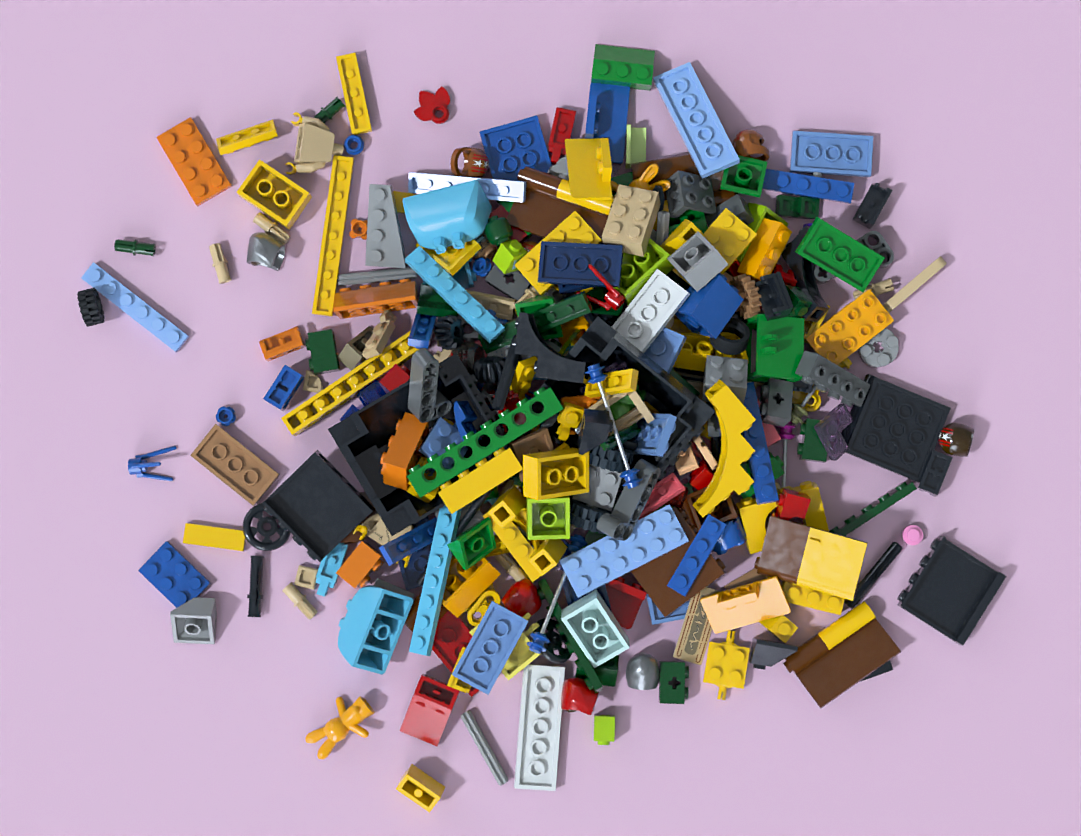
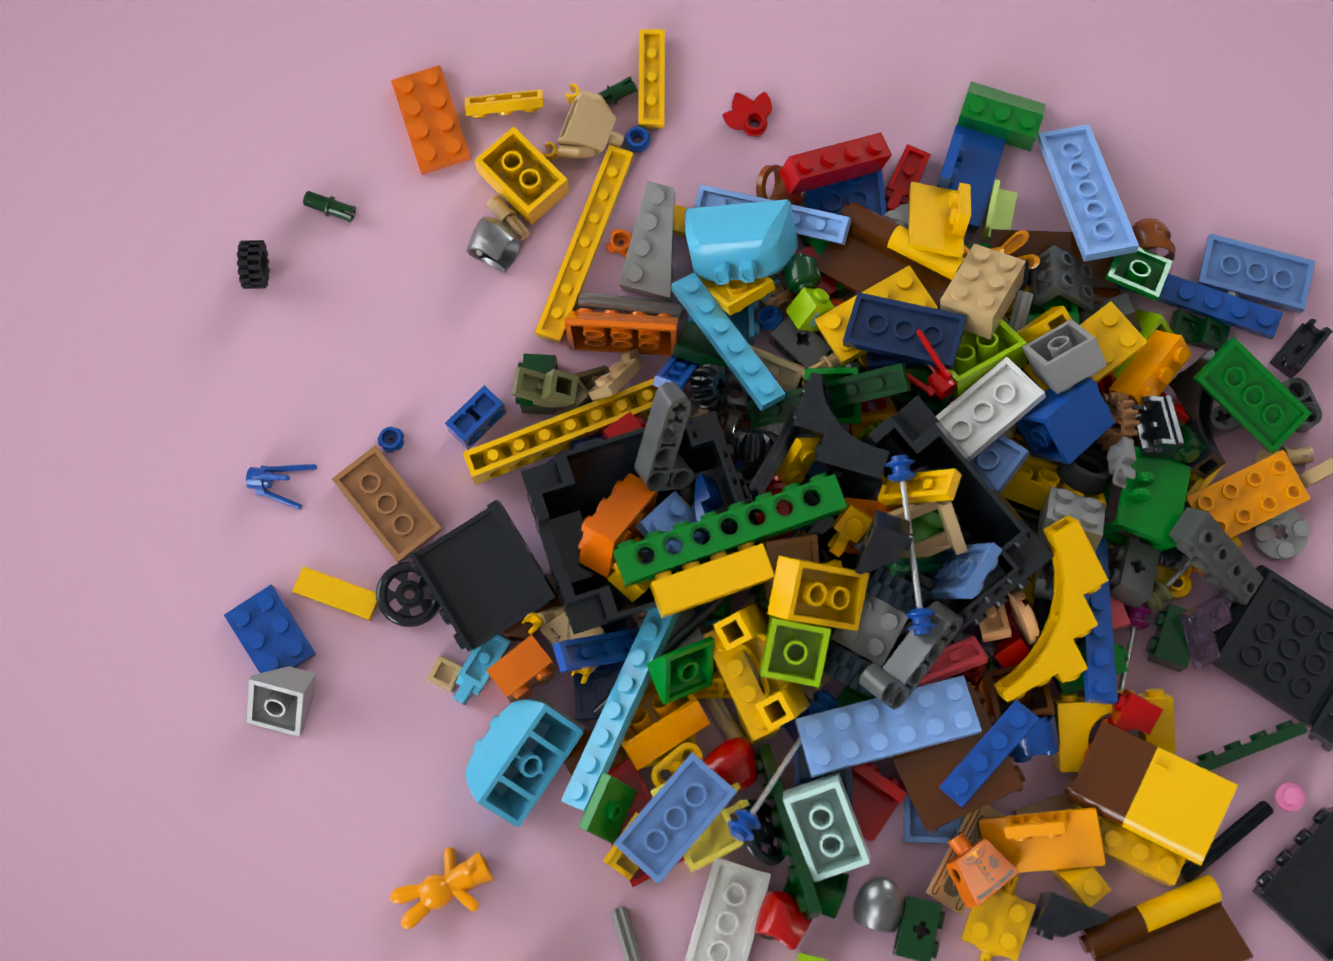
camera: 10 degrees right, 10 degrees down
light blue plate [81,262,189,352] -> none
tan axle [209,243,232,284] -> none
black pin [247,556,264,617] -> none
orange hinge [259,326,305,362] -> none
tan axle [282,582,317,620] -> none
tan tile [302,370,323,393] -> none
slope [400,674,460,746] -> none
none -> olive brick [512,367,579,408]
none -> green plate [579,773,637,844]
none -> red brick [779,132,892,195]
none -> orange torso [946,832,1019,908]
none -> light grey plate [1107,436,1136,488]

